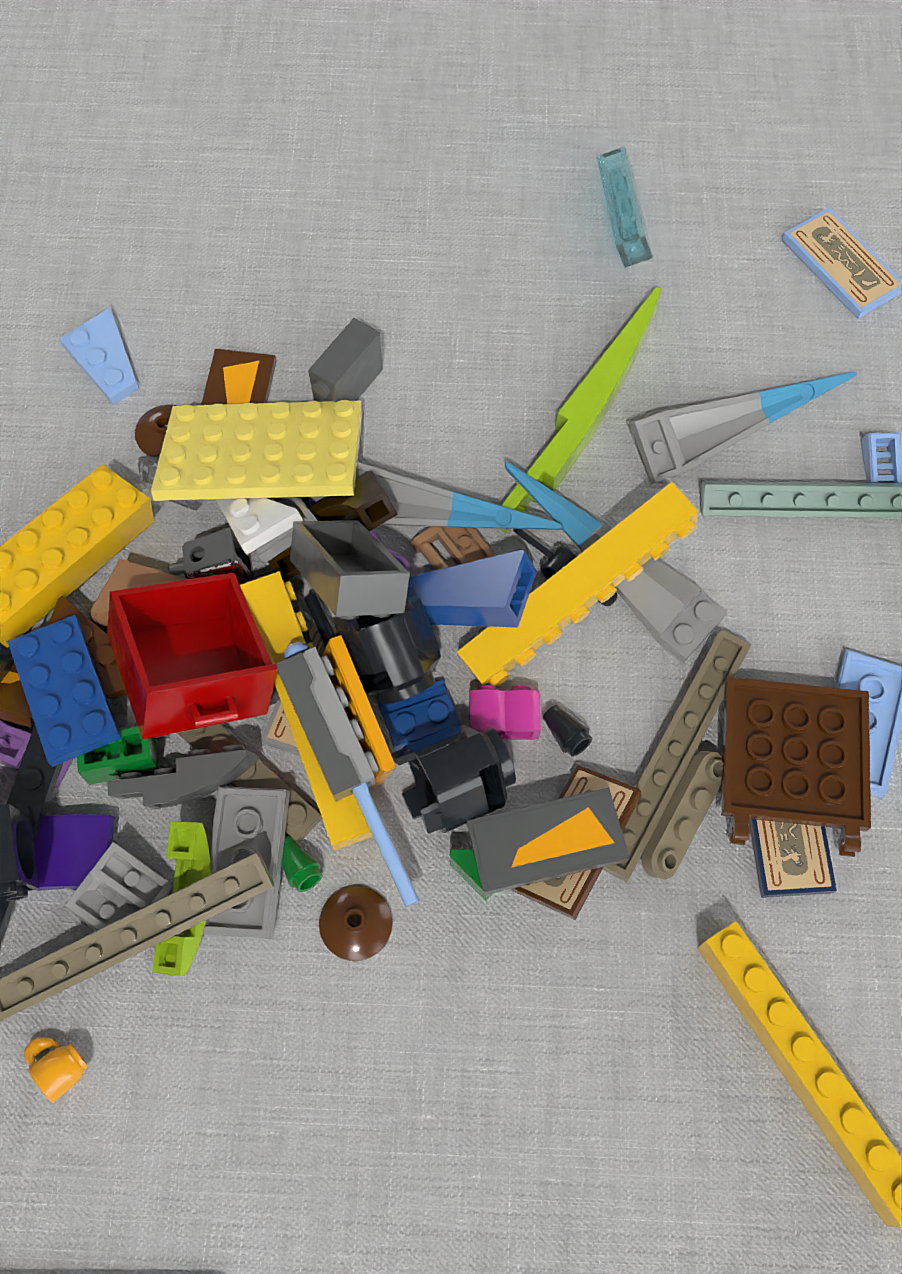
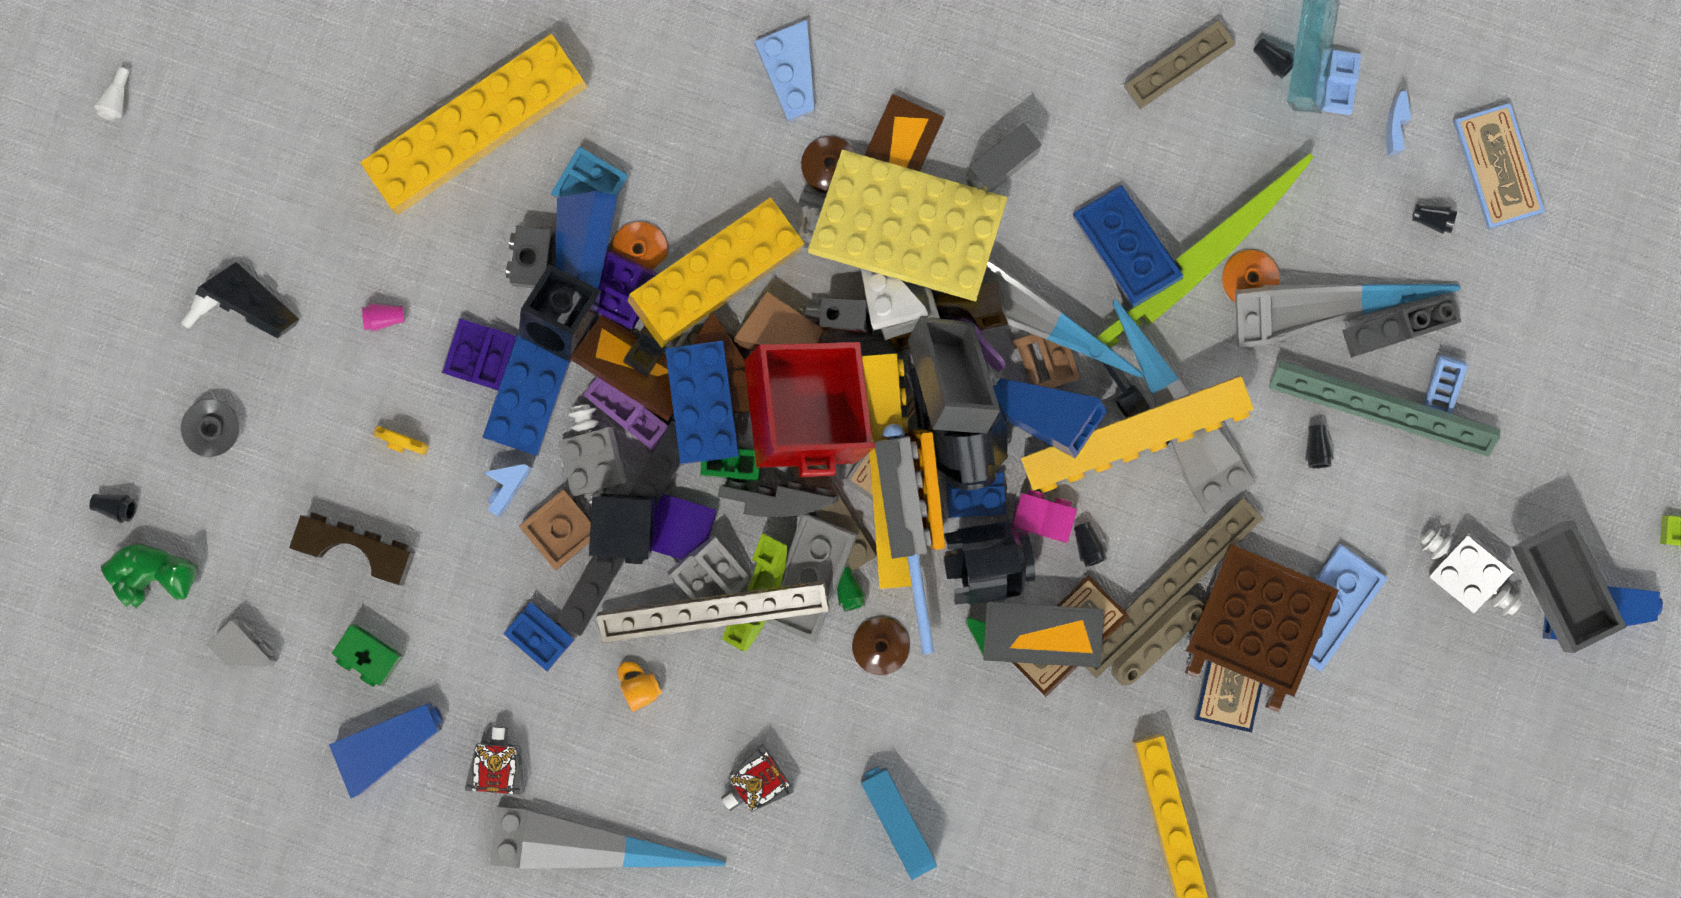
camera: 15 degrees right, 20 degrees up
none -> torso [721,744,794,812]
none -> dark azure slope [861,766,937,880]
none -> blue tile [1073,185,1183,308]
none -> dark tan plate [1124,21,1235,110]
none -> orange dish [1222,250,1280,302]
none -> black cone [1253,38,1297,79]
none -> black cone [1305,425,1334,469]
none -> light blue slope [1322,50,1361,115]
none -> dark grey slope [1342,295,1462,358]
none -> light blue slope [1386,91,1411,156]
none -> black cone [1412,204,1457,234]

